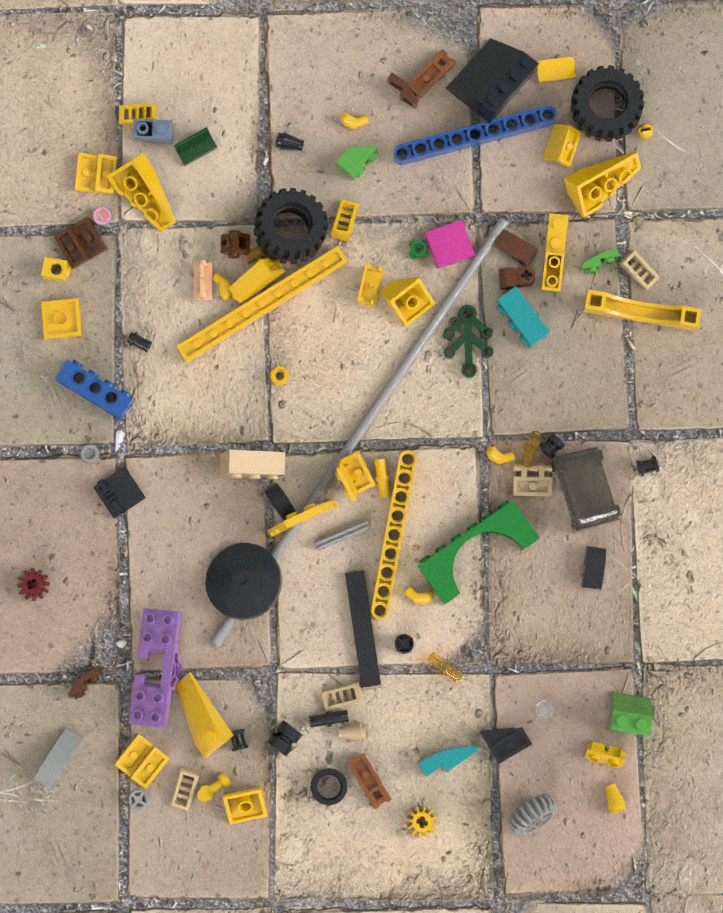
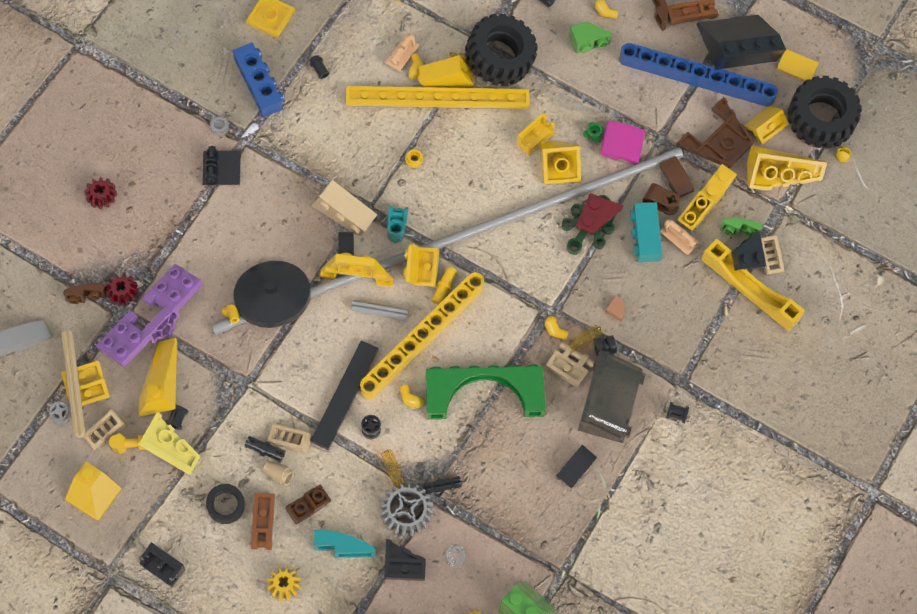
camera: 25 degrees right, 15 degrees down
reddish brown brick [220,230,250,258] -> none
yellow slope [222,787,268,825] -> none
black wheel [267,720,303,757] -> none
yellow slope [331,199,359,242] -> none
none -> tan axle [62,330,85,438]
none -> yellow slope [65,462,122,521]
none -> dark red gear [105,273,138,306]
none -> light yellow wing [138,411,200,475]
none -> black hinge [139,542,186,587]
none -> yellow arm [222,304,240,324]
none -> reddish brown slope [285,484,331,525]
none -> light grey gear [380,483,434,537]
none -> teal piece [387,205,408,243]
none -> black axle [423,476,462,494]
none -> dark red wing [576,193,623,235]
none -> nougat tile [605,295,625,321]
none -> light nougat hinge [660,219,700,255]
none -> reddish brown wing [676,97,754,169]
none -> black wing [731,231,766,271]

